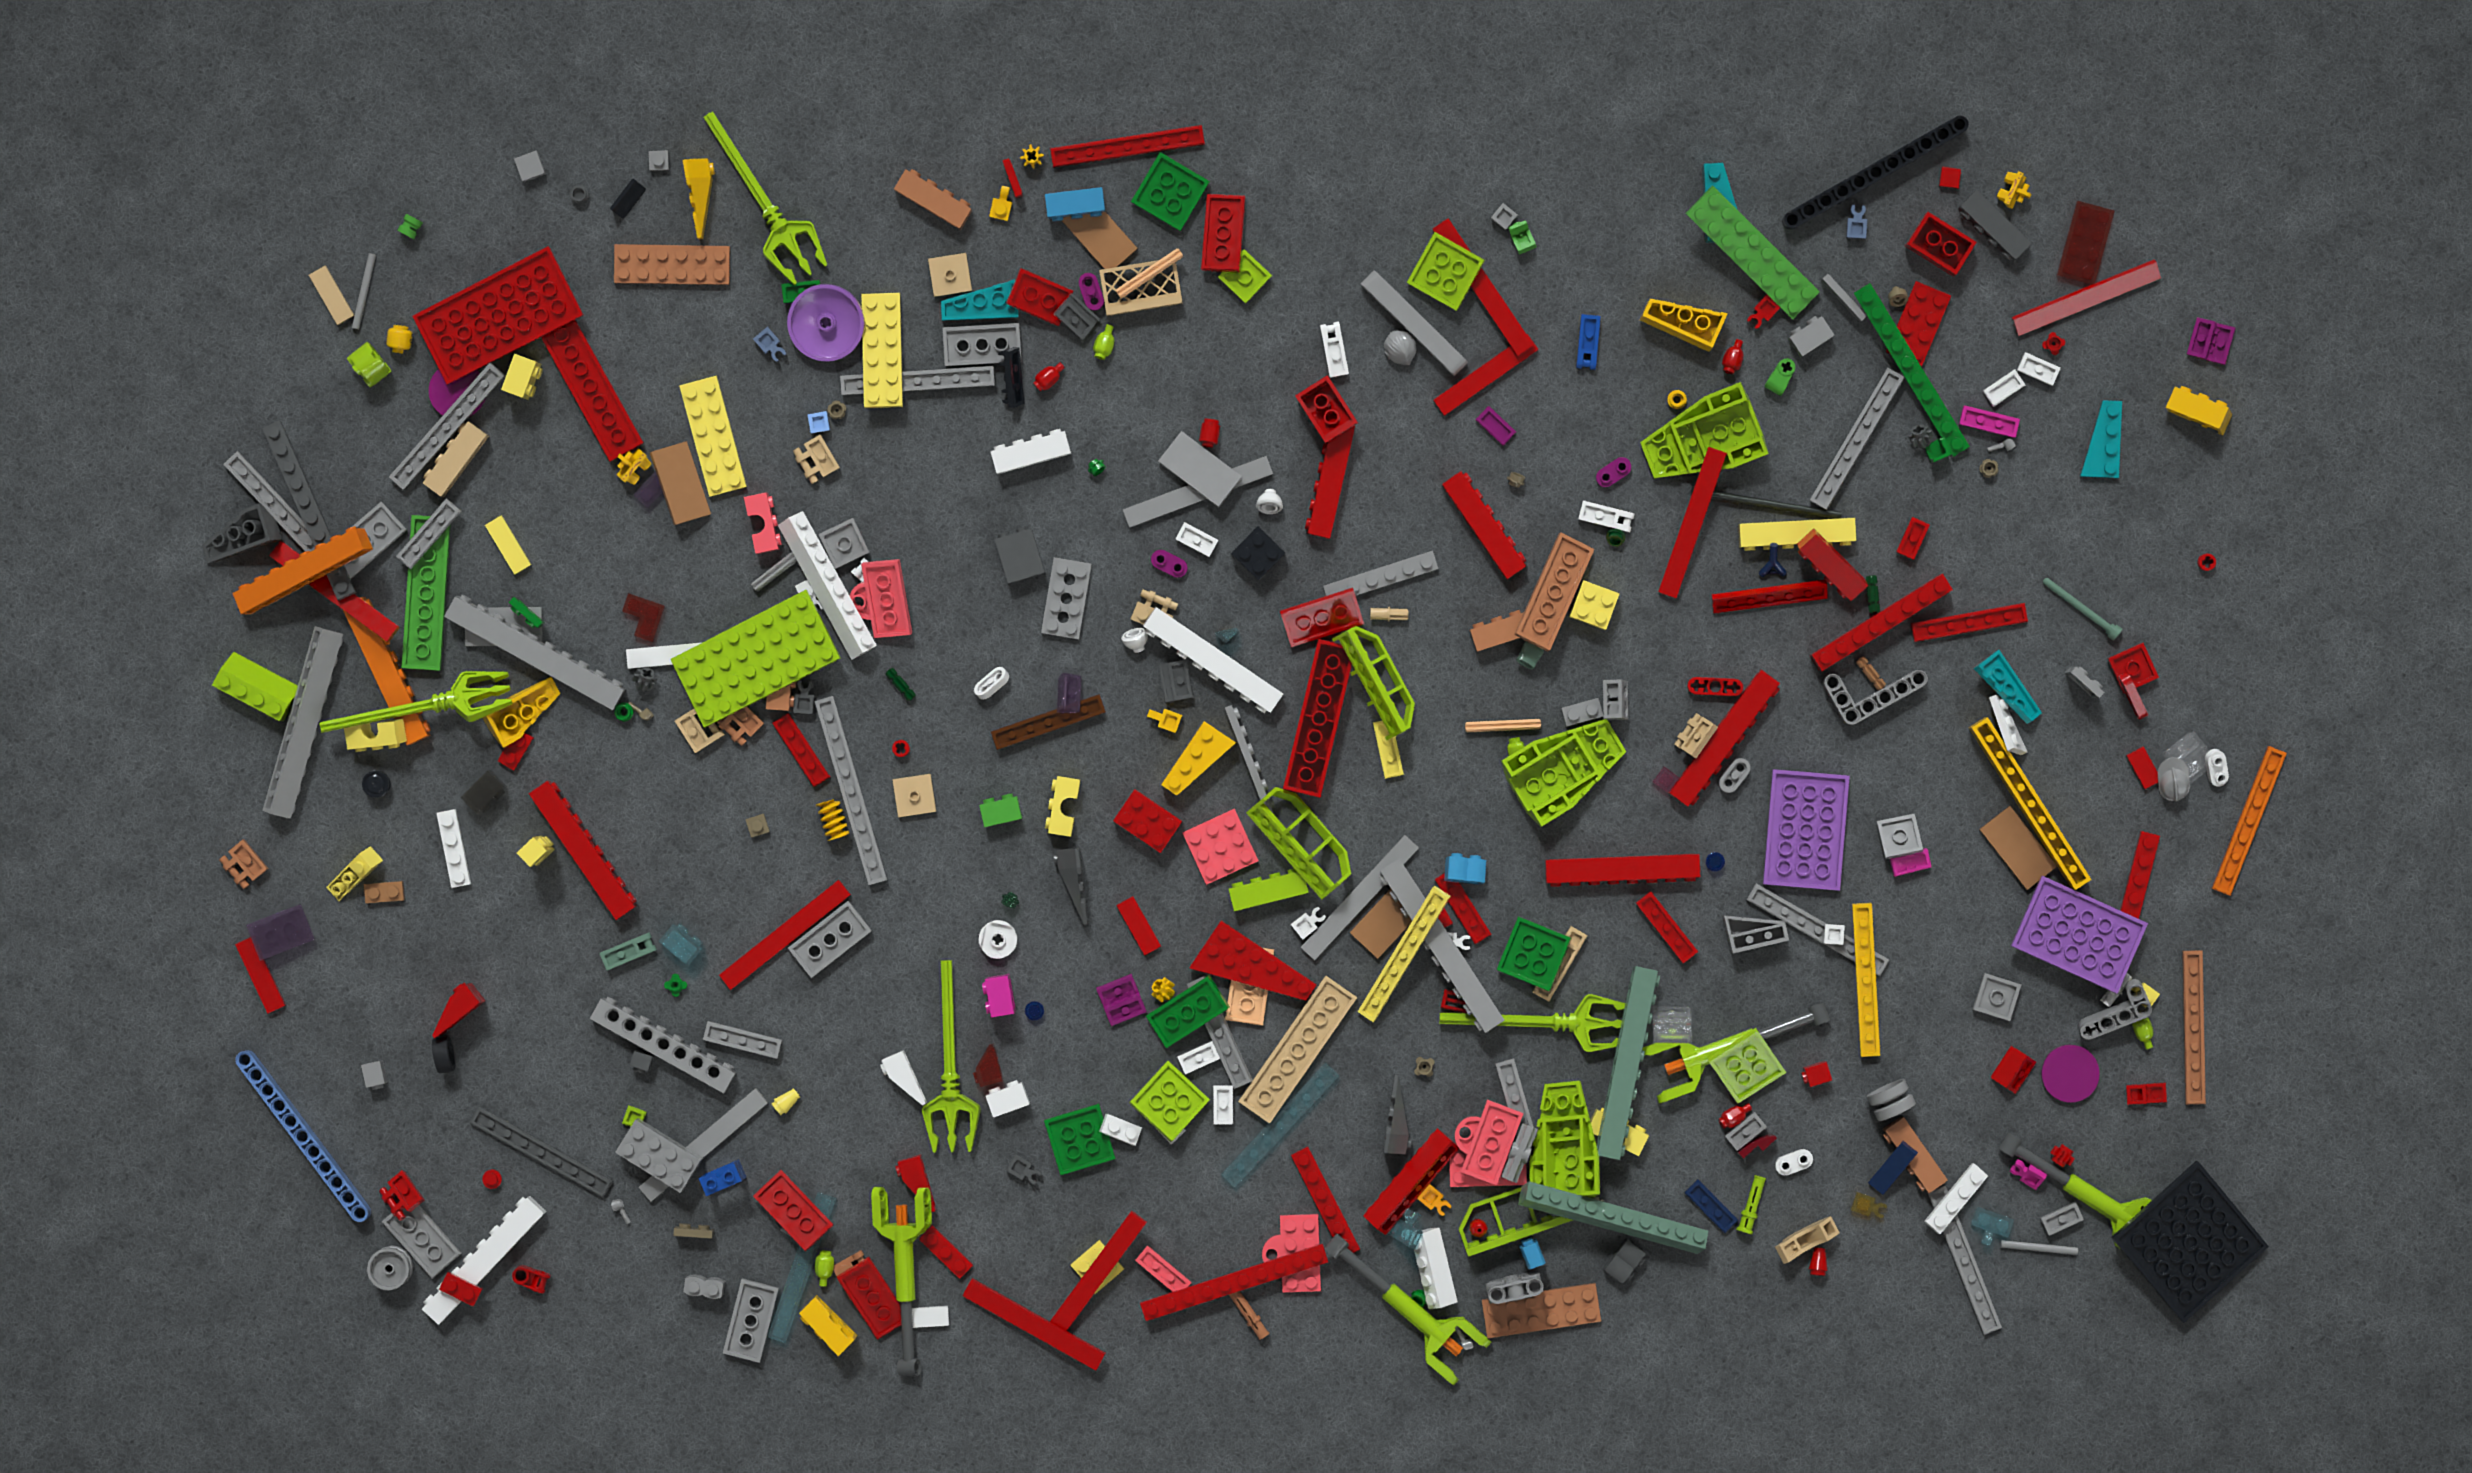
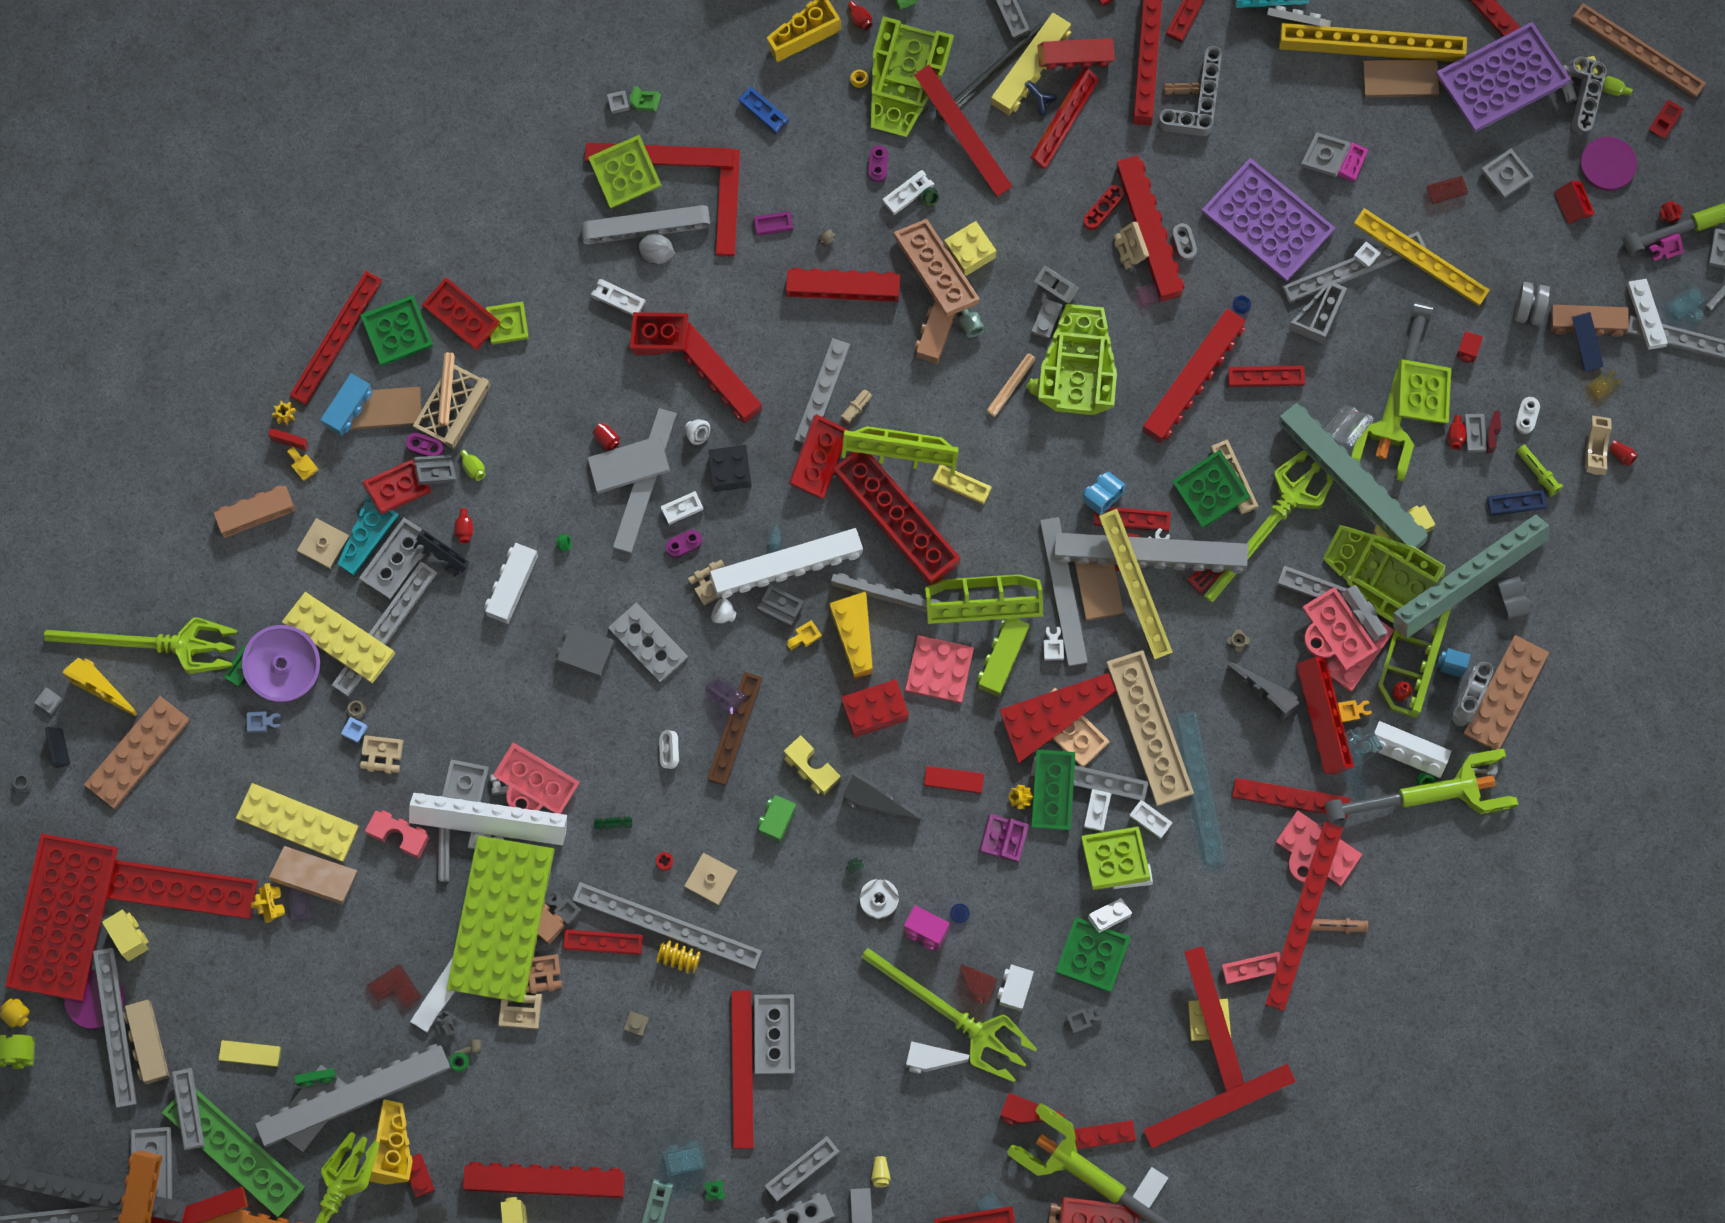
camera: 50 degrees left, 15 degrees down
dark green axle [1866,575,1880,613] -> none
none -> clear red plate [1426,176,1468,204]

